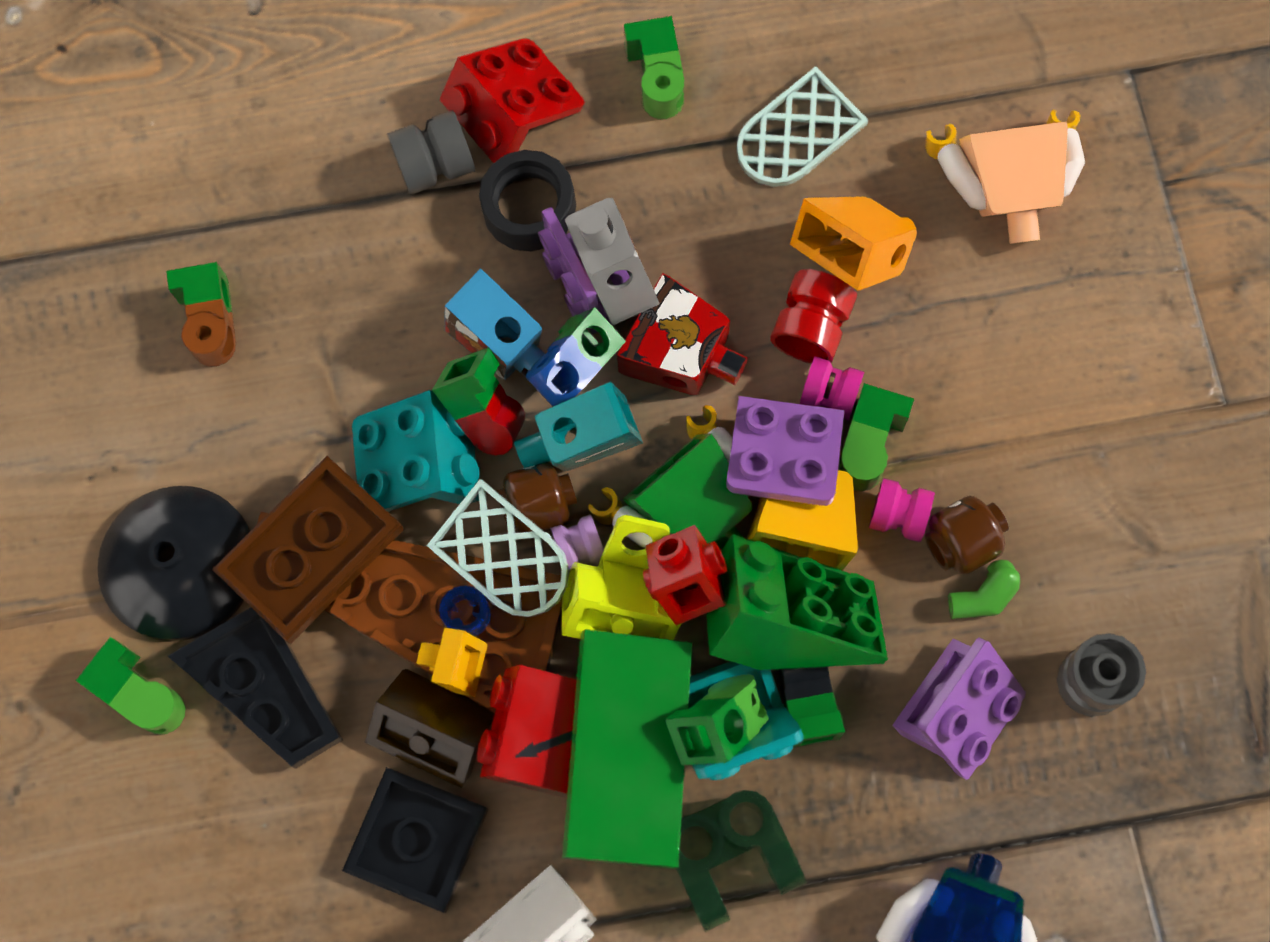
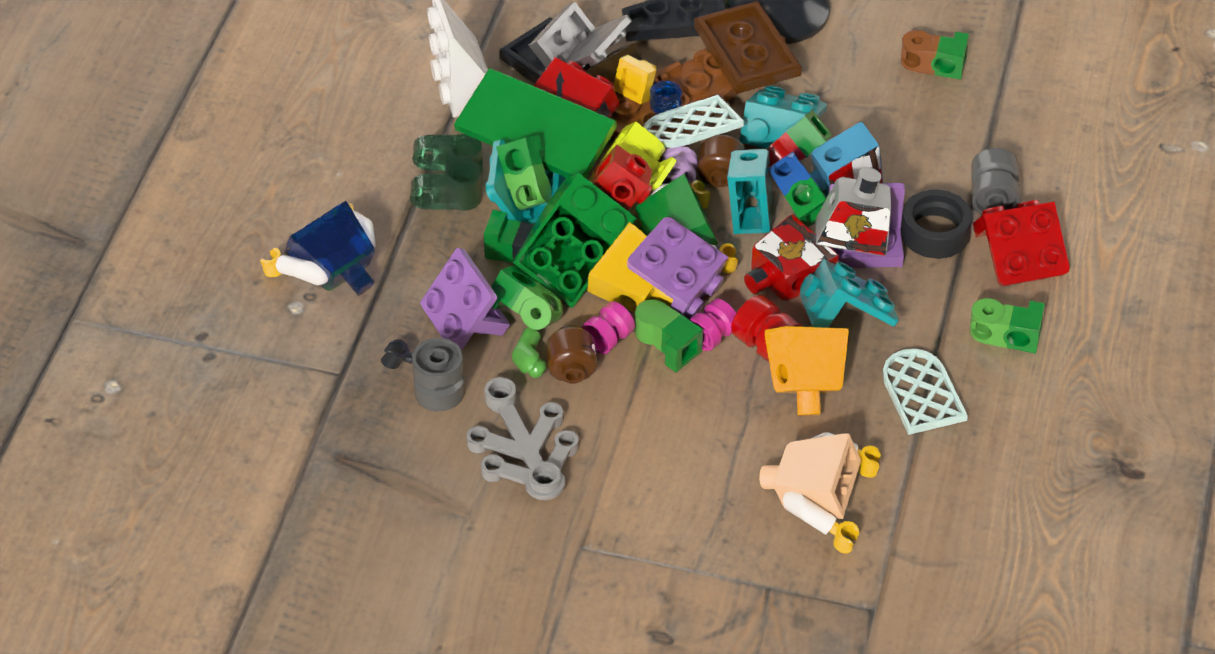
camera: 110 degrees right, 25 degrees down
none -> black hand [381,339,413,369]
none -> light grey plant [466,377,578,500]
none -> leg [491,265,563,330]
none -> flat silver bracket [529,1,631,68]
none -> teal bracket [800,259,899,328]

